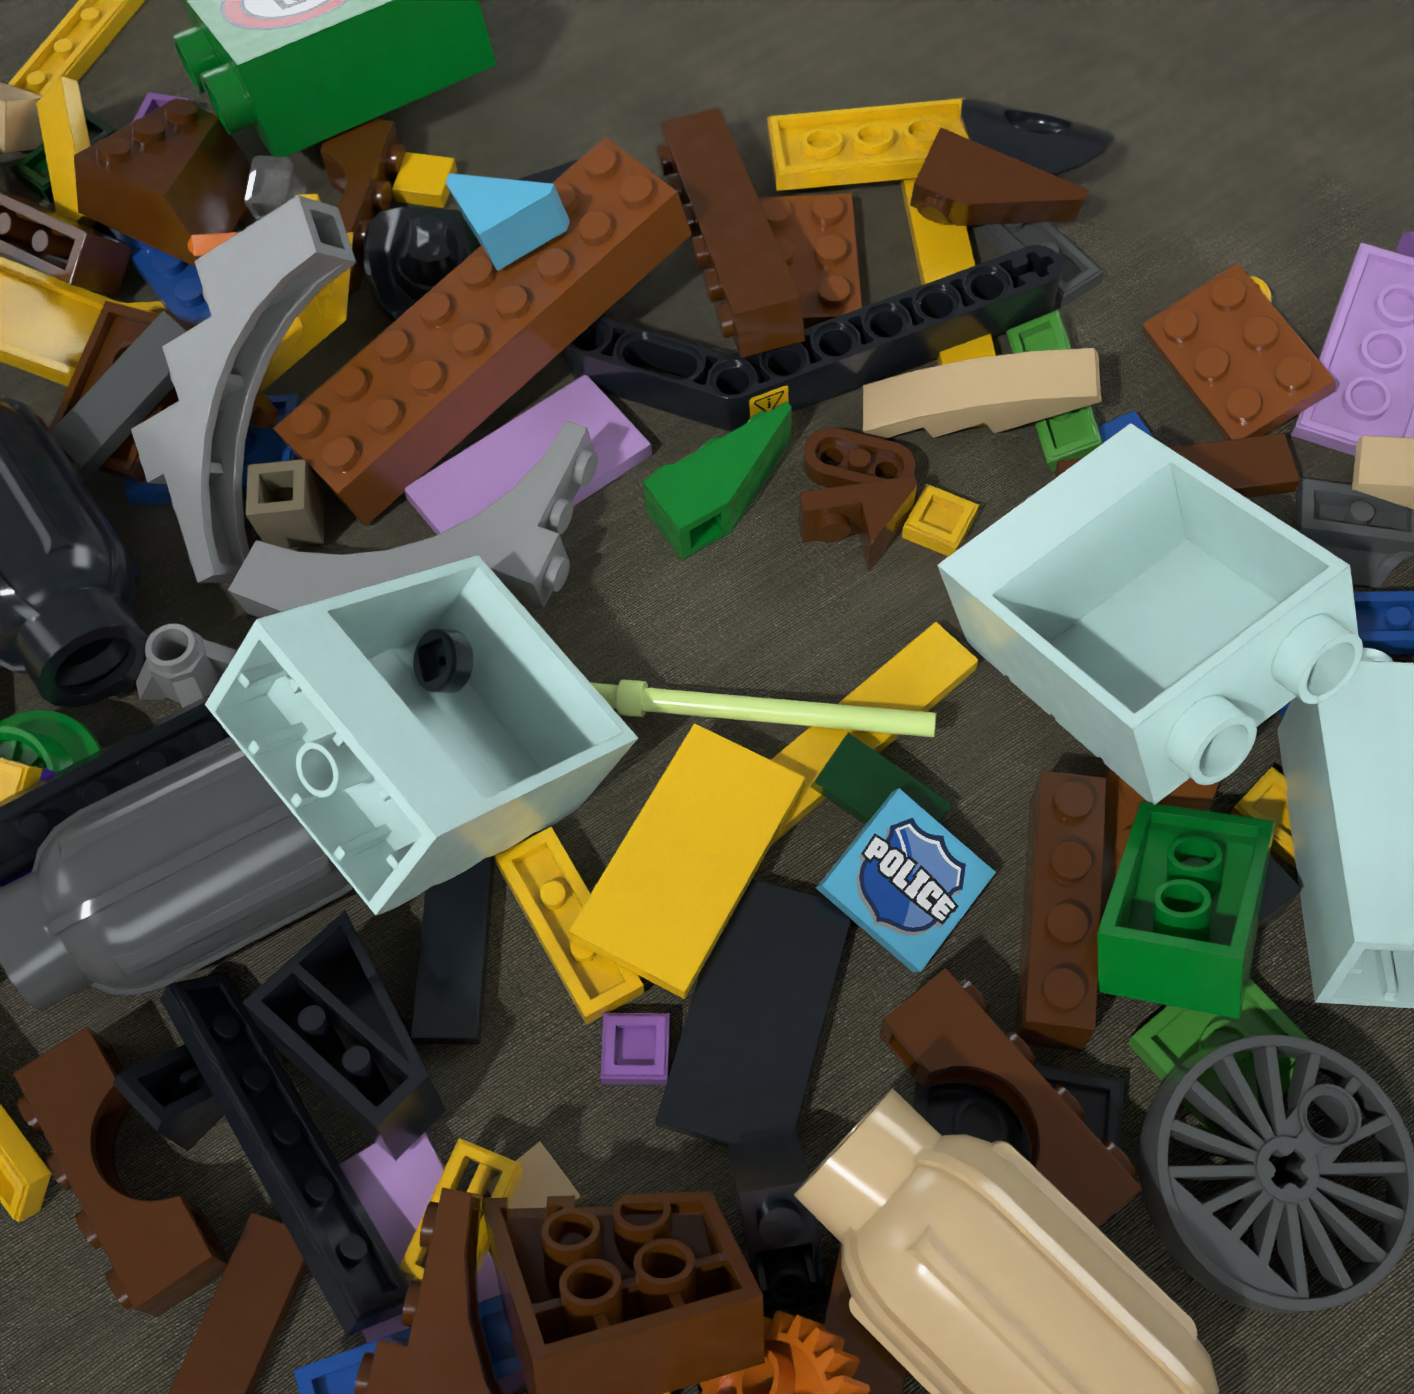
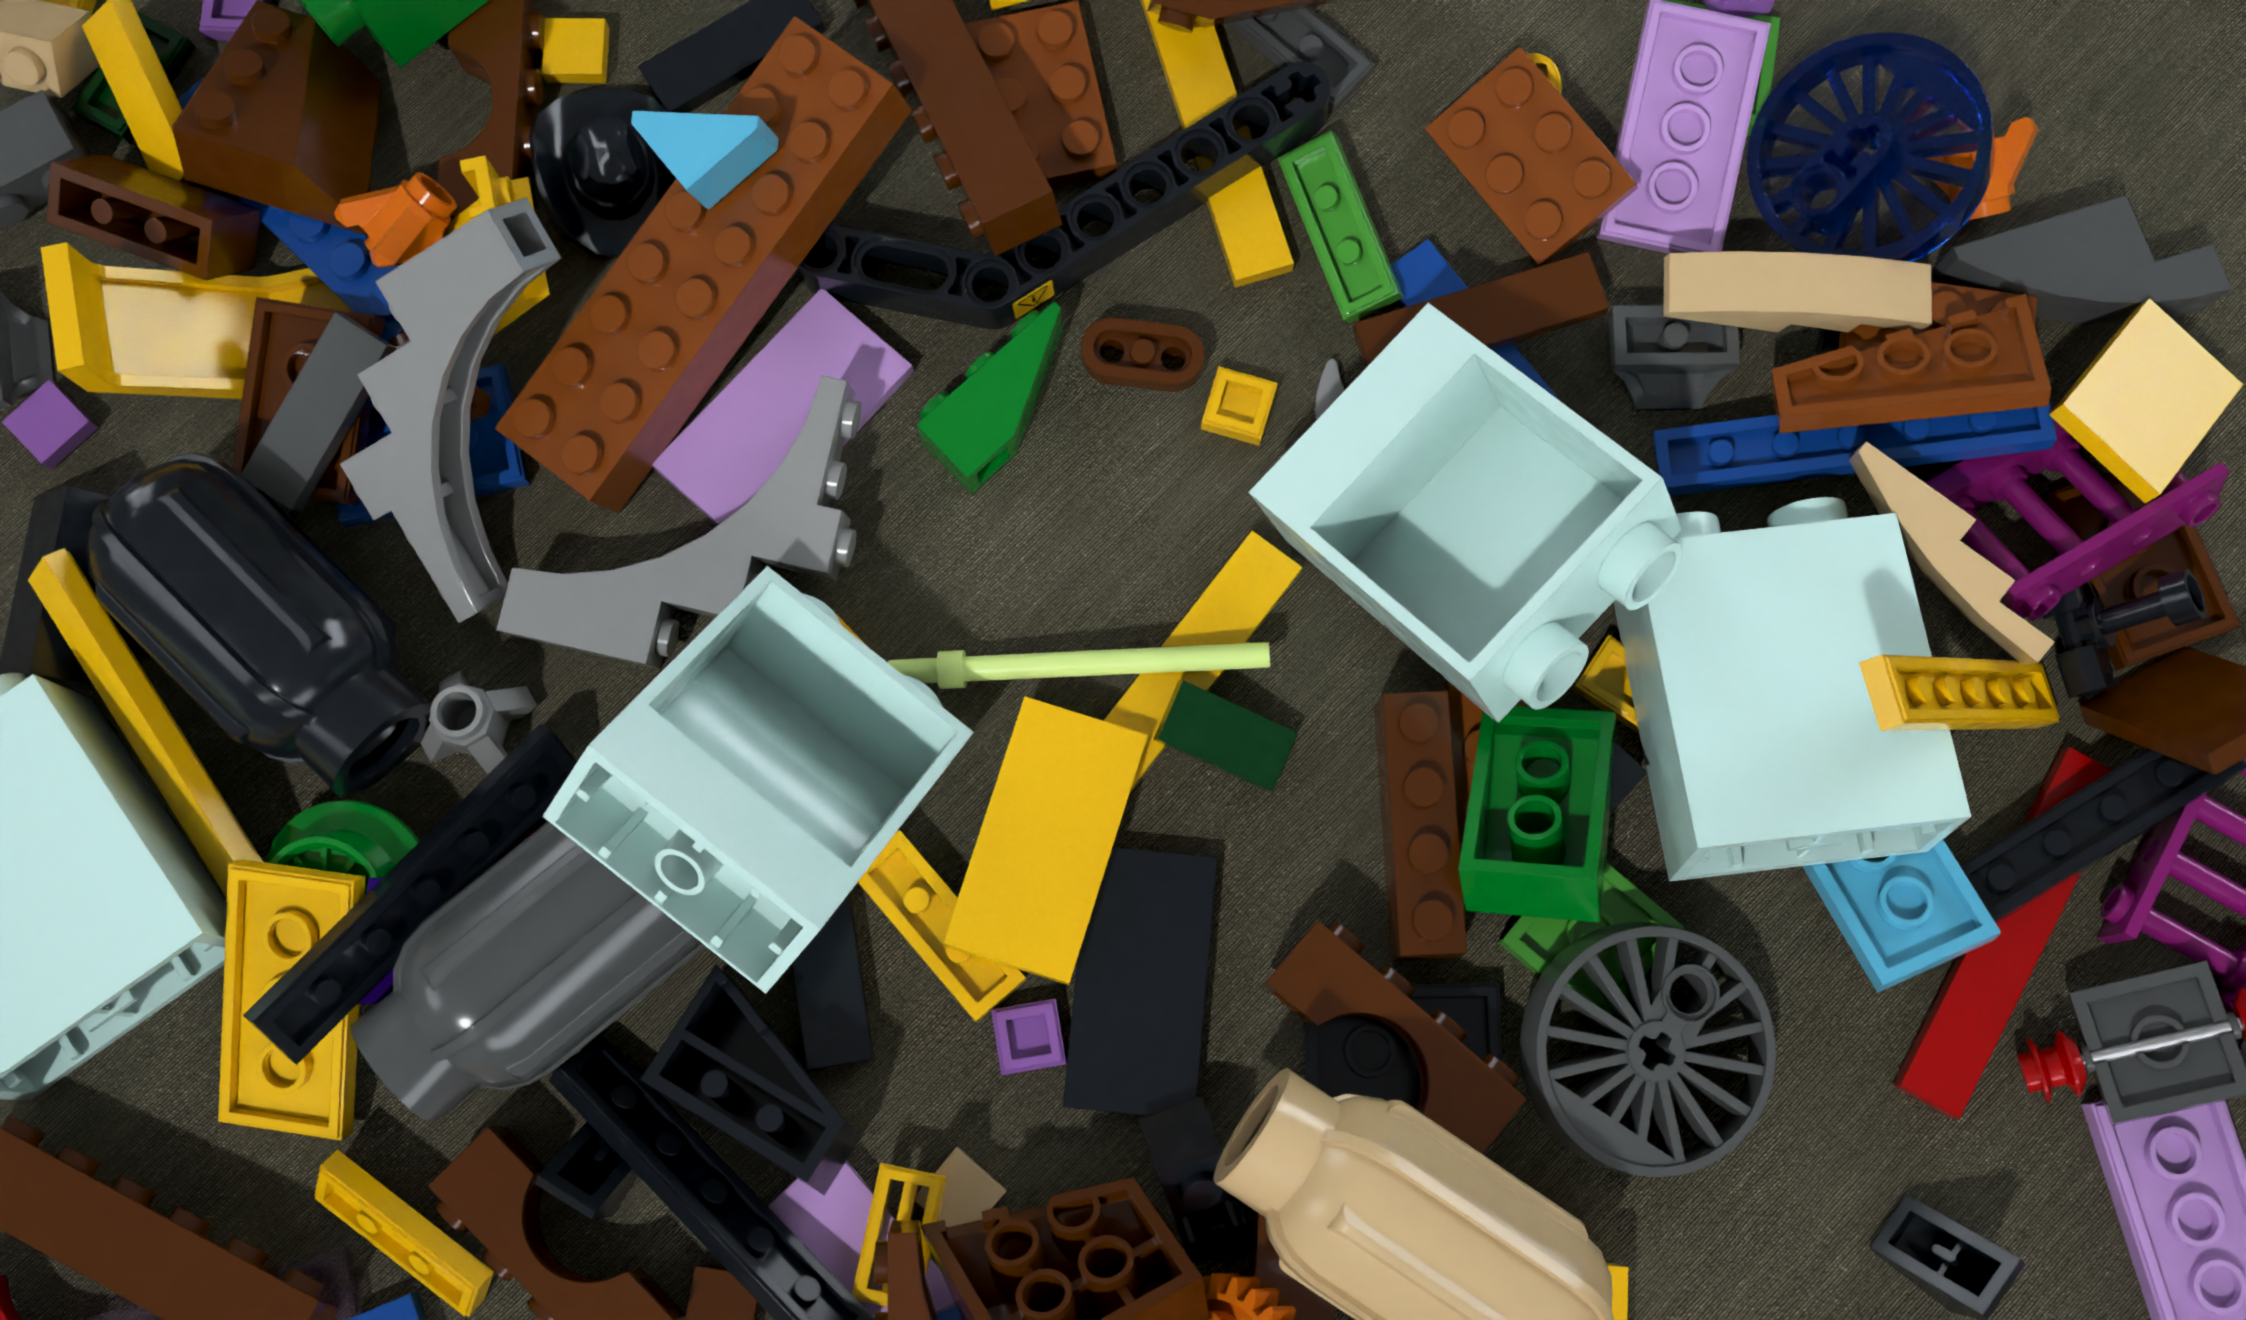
camera: 15 degrees left, 15 degrees up
clear slope [244,155,307,221] -> none
dark tan brick [246,459,325,548] -> none
black tile [413,629,473,693] -> none
reddish brown slope [799,475,917,570] -> none
tile [816,788,996,973] -> none
tan slope [863,348,1101,439] -> none

